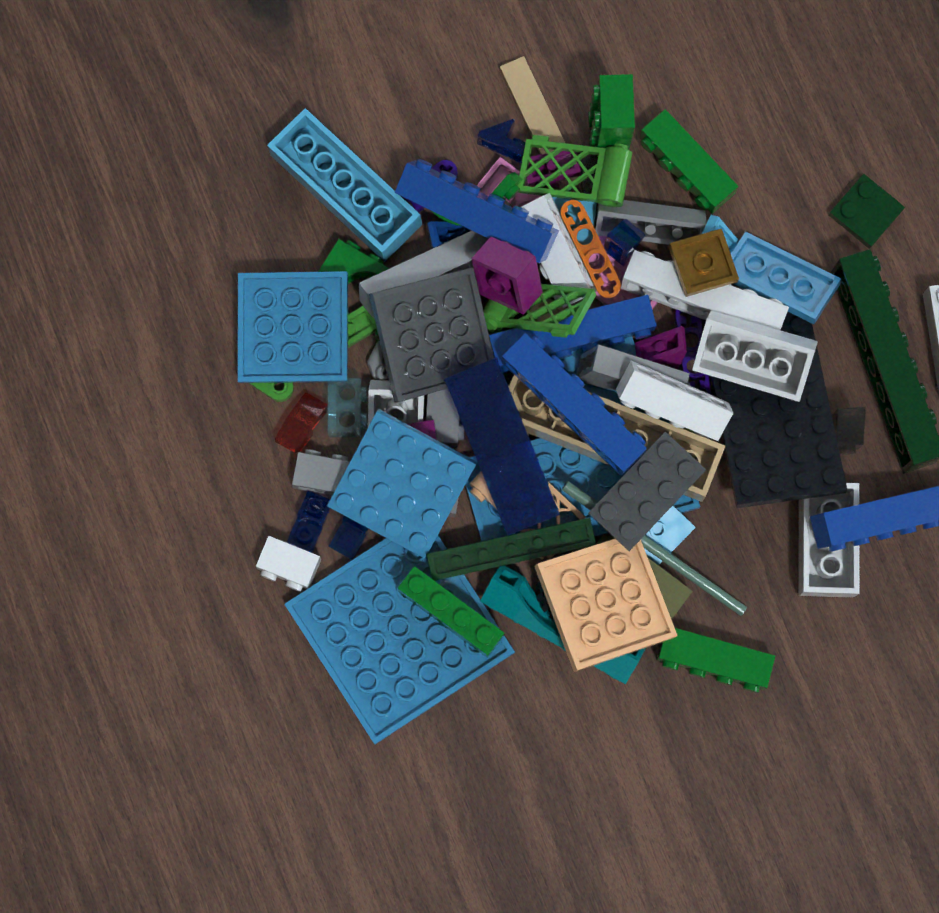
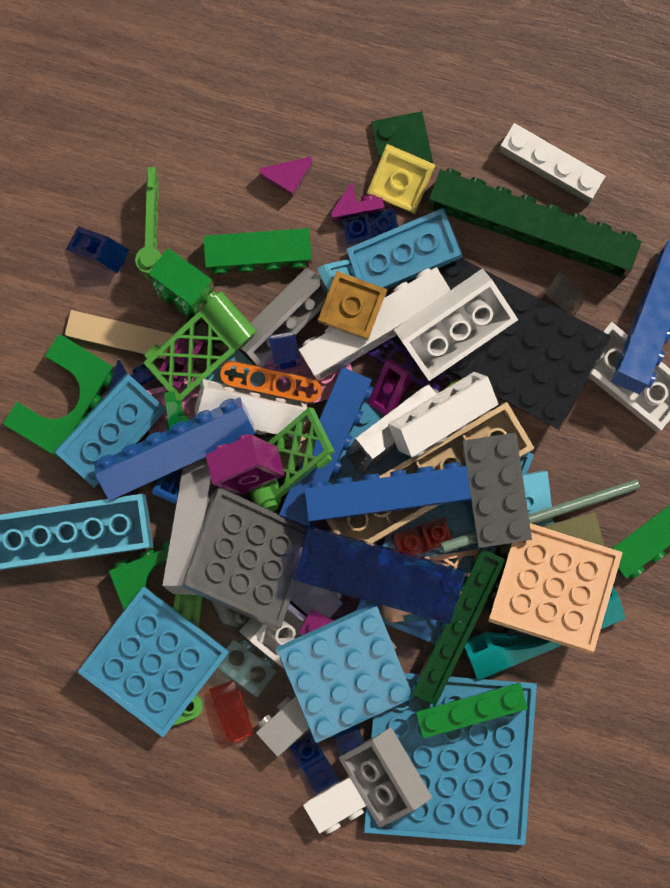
camera: 50 degrees left, 5 degrees up
none -> green arch [3,334,116,459]
none -> dark azure plate [54,373,167,488]
none -> clear blue slope [66,226,129,273]
none -> bright green piece [135,167,161,281]
none -> magenta slope [259,156,312,197]
none -> magenta slope [331,182,384,222]
none -> light grey slope [339,728,433,828]
none -> clear blue slope [342,208,399,244]
none -> light yellow plate [367,144,436,214]
none -> clear red slope [391,517,452,561]

